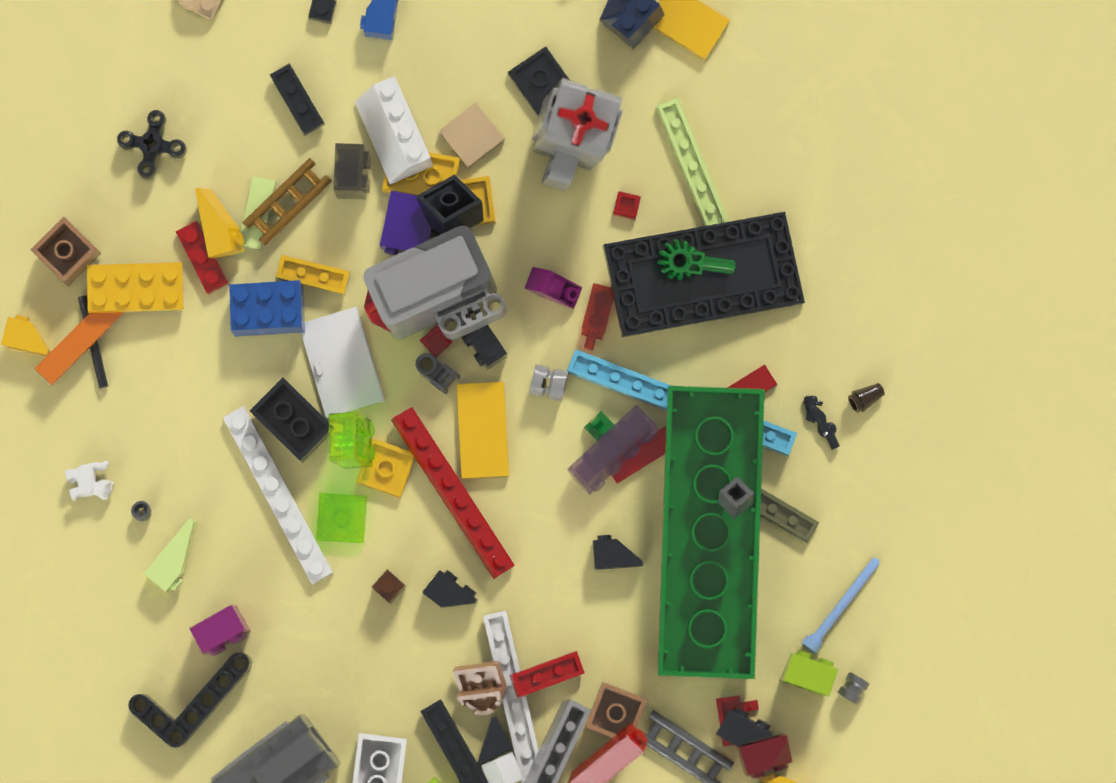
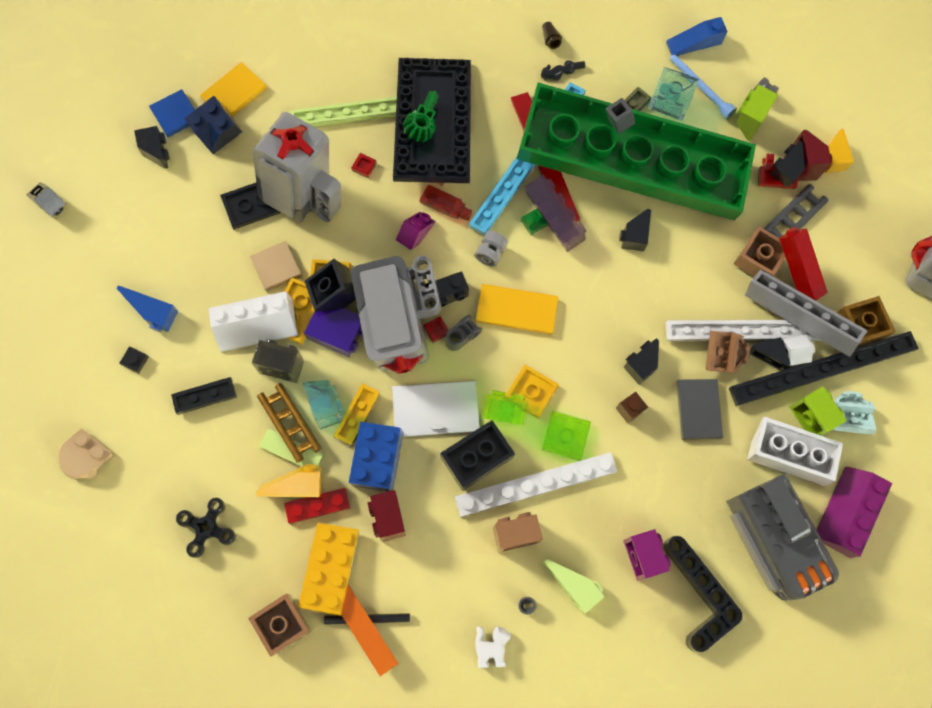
camera: 85 degrees left, 10 degrees down
yellow slope [1,315,51,356] -> none
red plate [391,407,515,579] -> none
red plate [509,651,585,698] -> none
none -> clear light blue slope [303,380,345,430]
none -> dark red brick [367,490,406,542]
none -> medium nougat brick [493,512,543,553]
none -> clear light blue slope [648,67,699,120]
none -> blue slope [666,17,728,56]
none -> dark grey tile [676,379,723,440]

